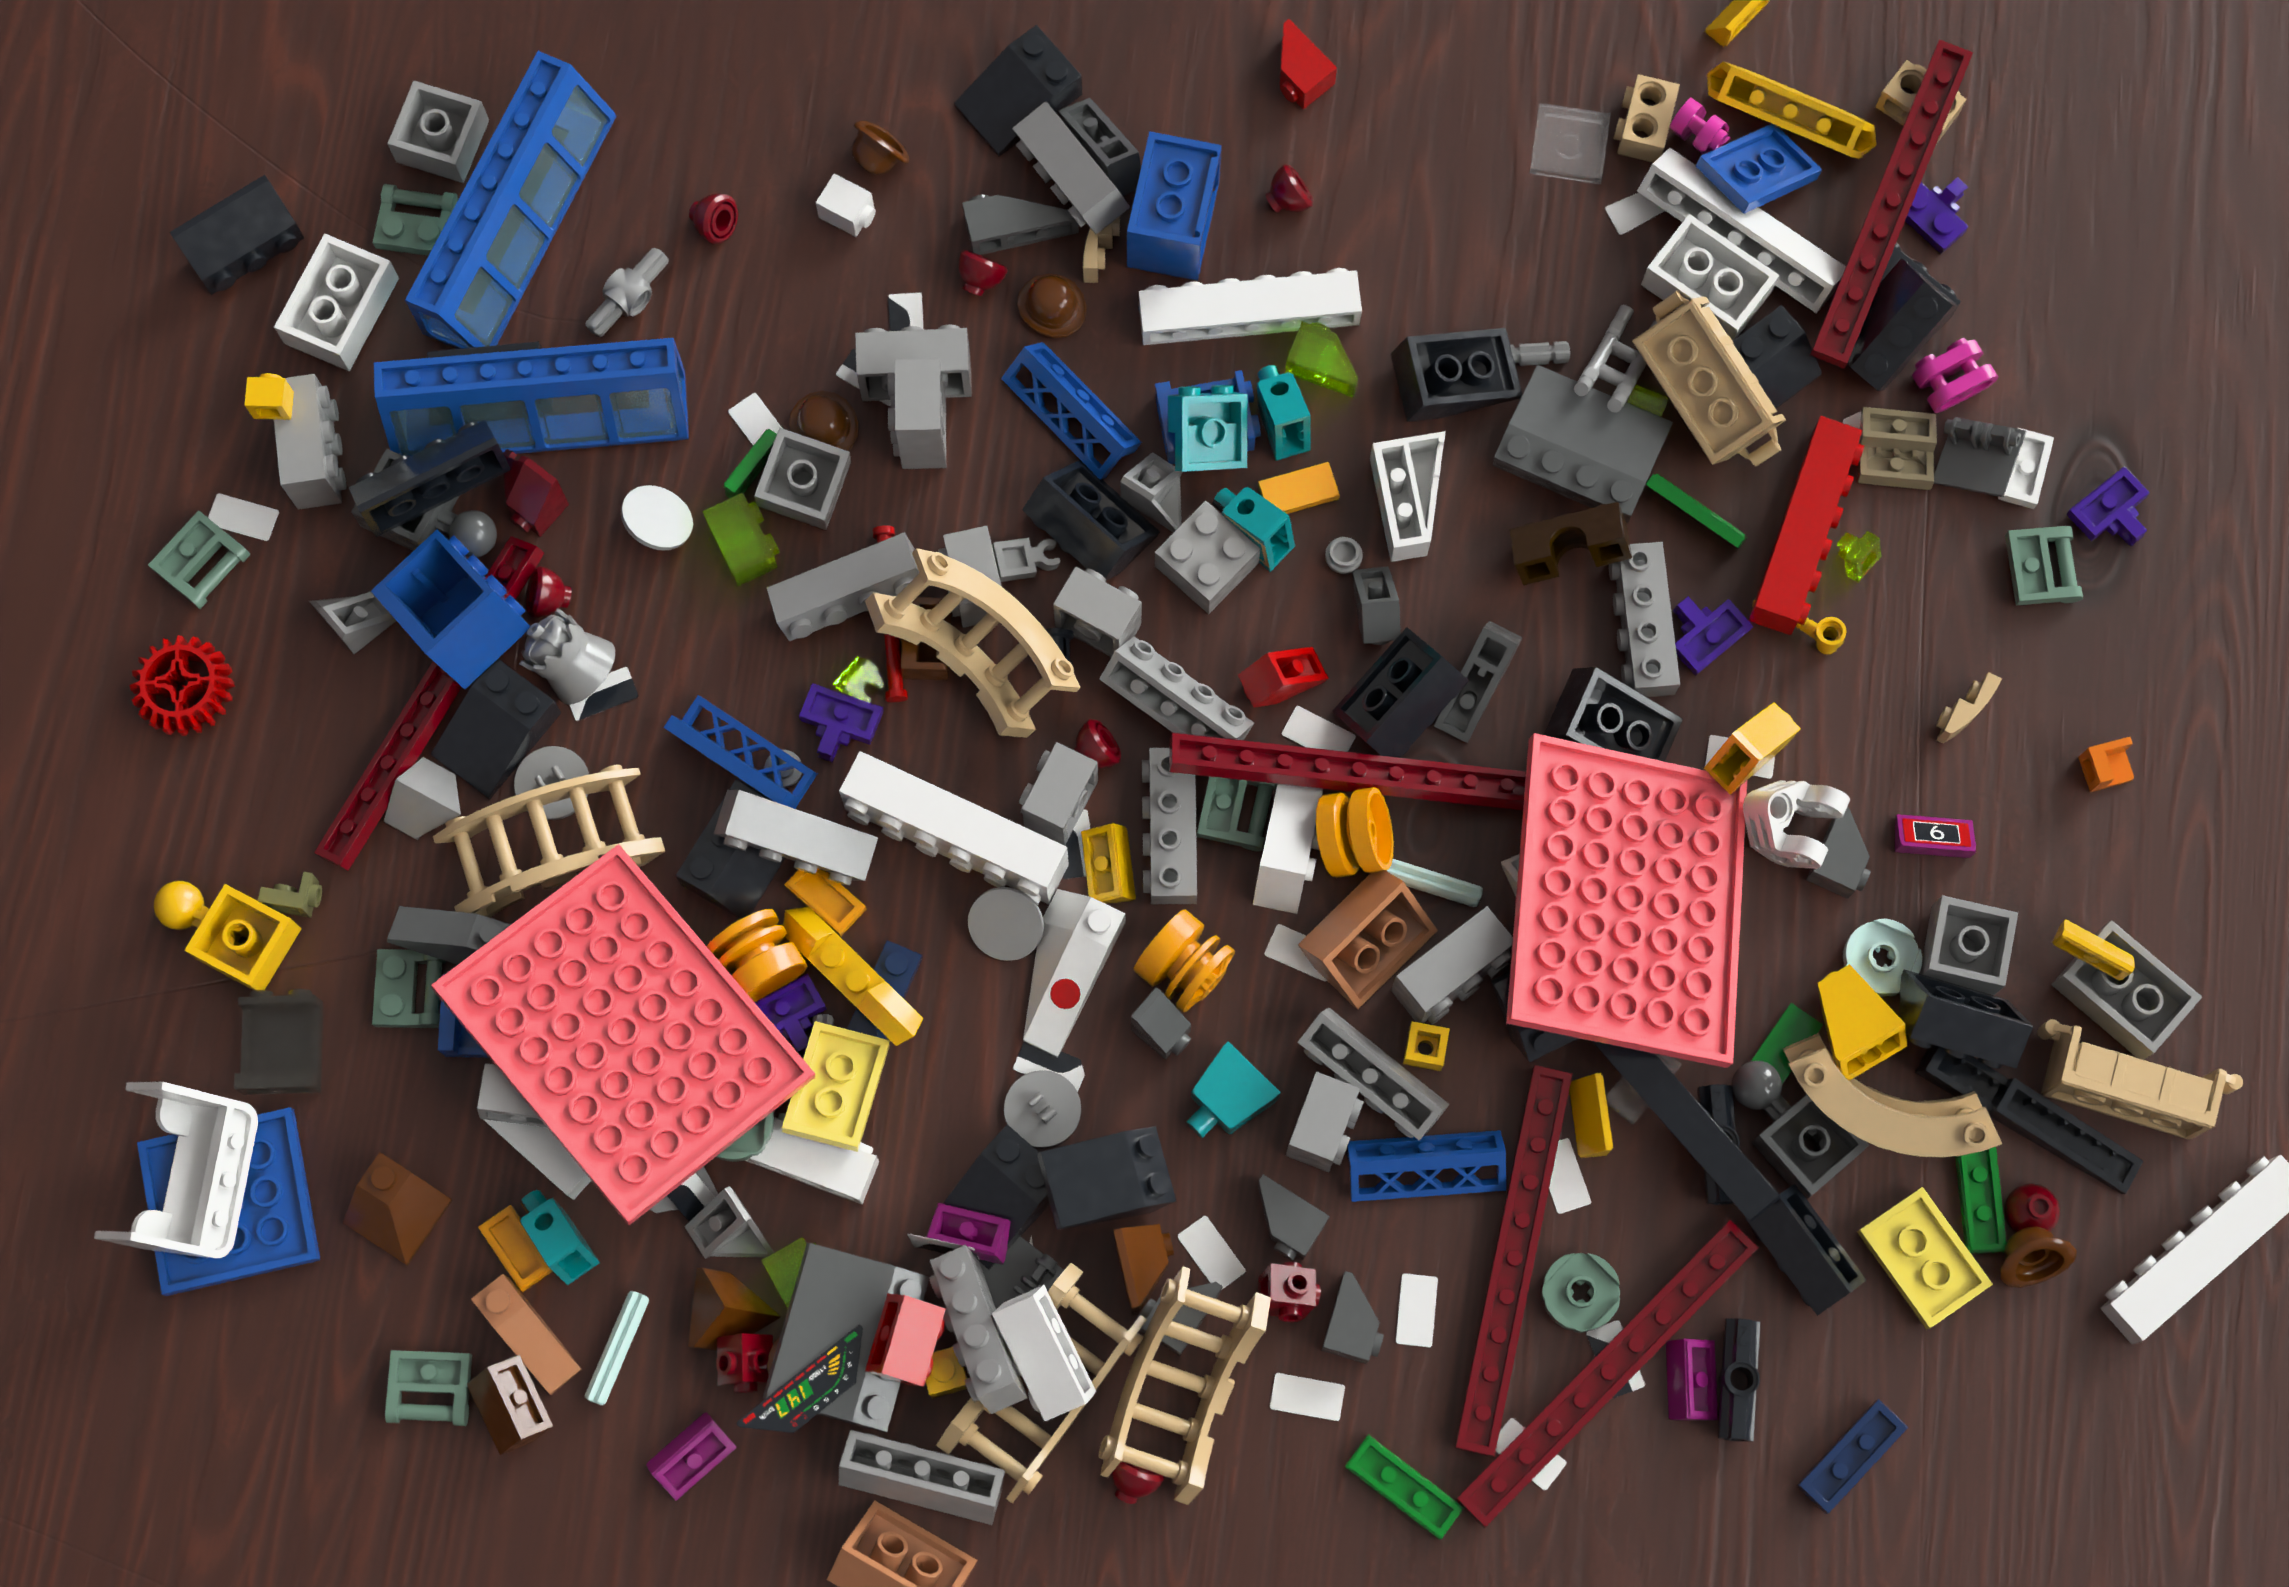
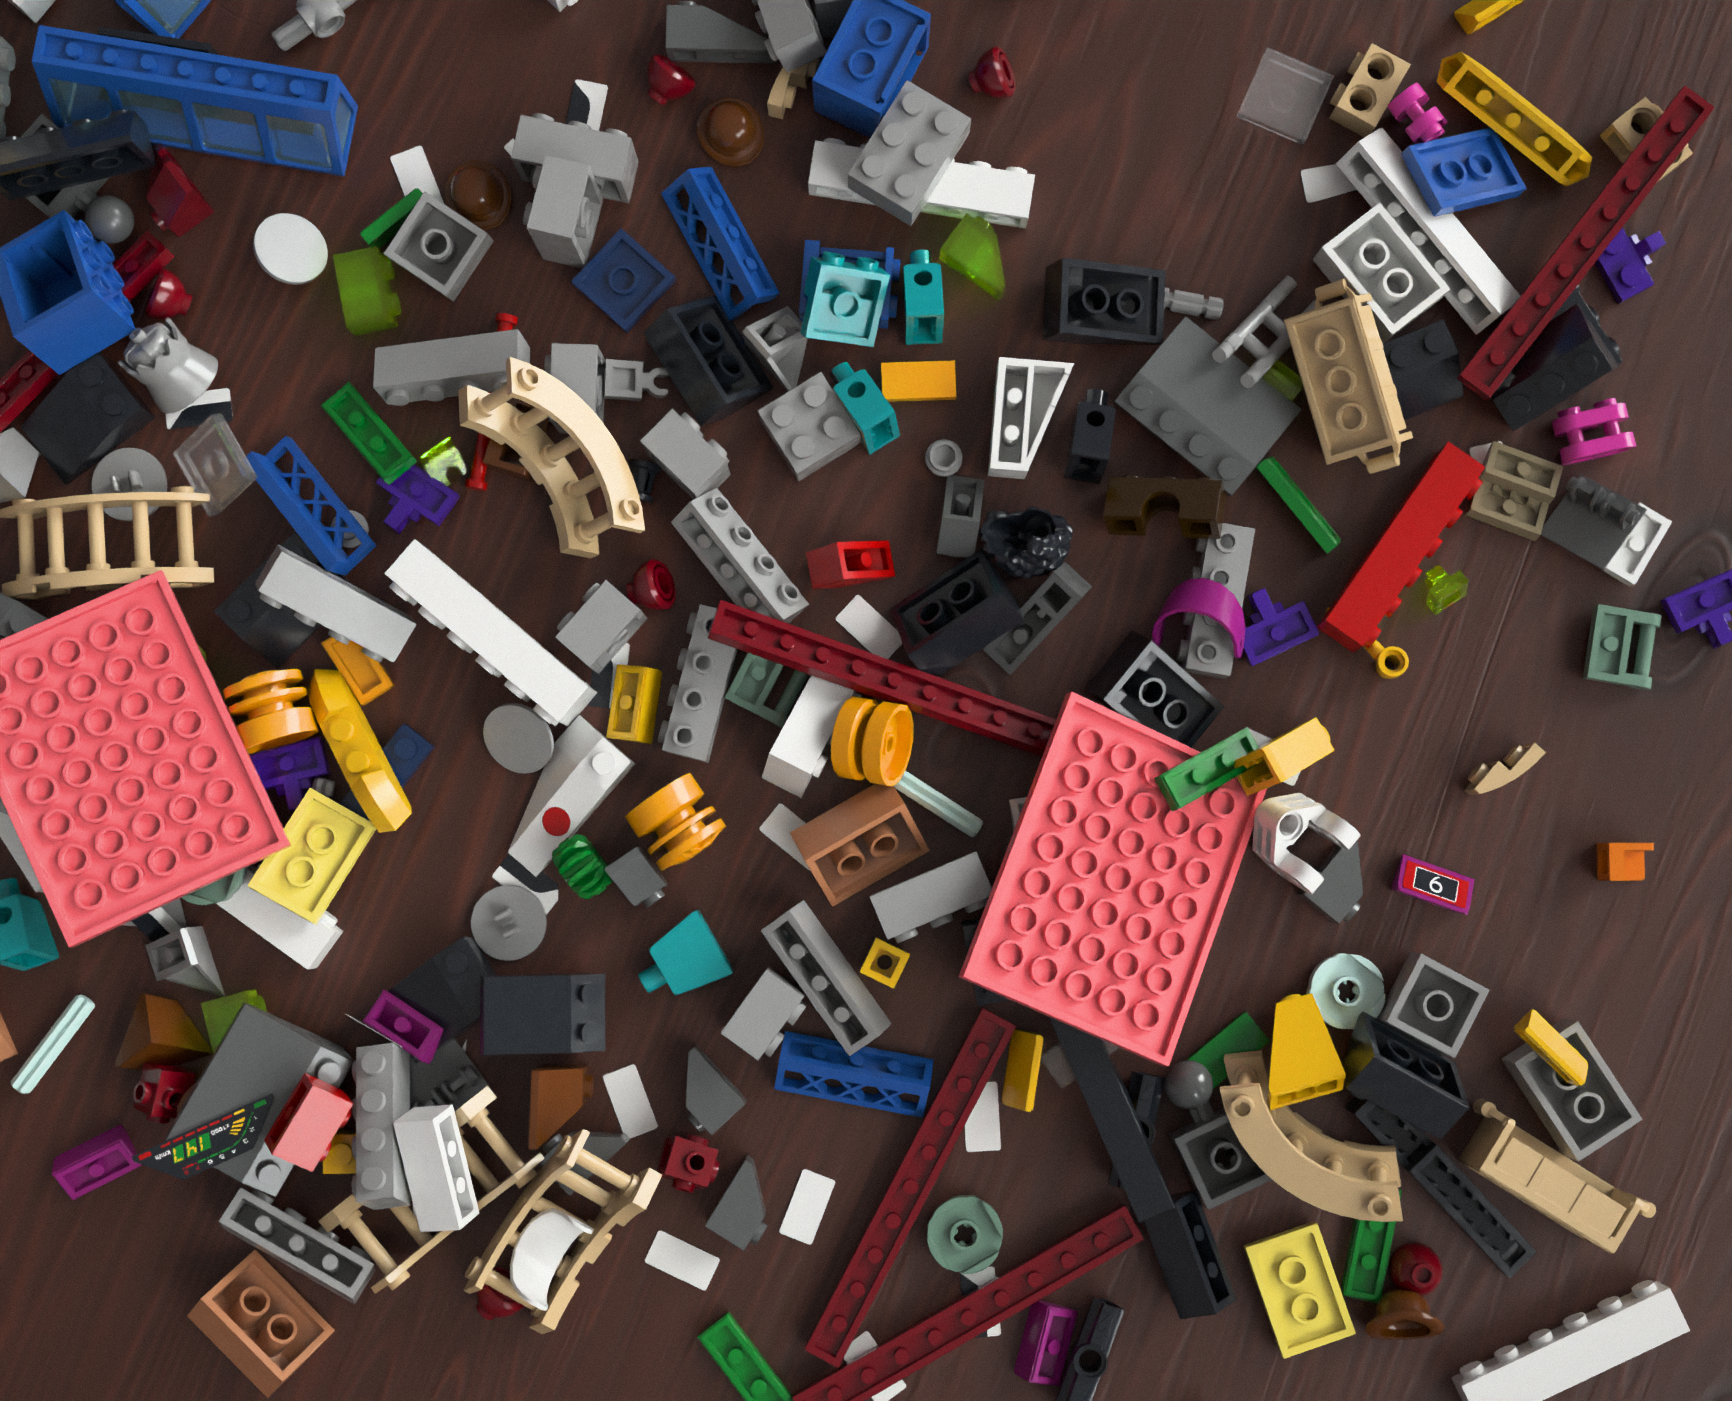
camera: 15 degrees right, 10 degrees up
none -> clear tile [173,413,257,517]
none -> green tile [321,382,417,485]
none -> white piece [510,1208,594,1311]
none -> green gear [552,834,613,899]
none -> dark blue plate [571,228,677,334]
none -> light grey brick [848,80,971,226]
none -> black hair [978,506,1073,579]
none -> black torso [1063,389,1116,484]
none -> magenta piece [1152,578,1245,658]
none -> green tile [1154,727,1265,812]

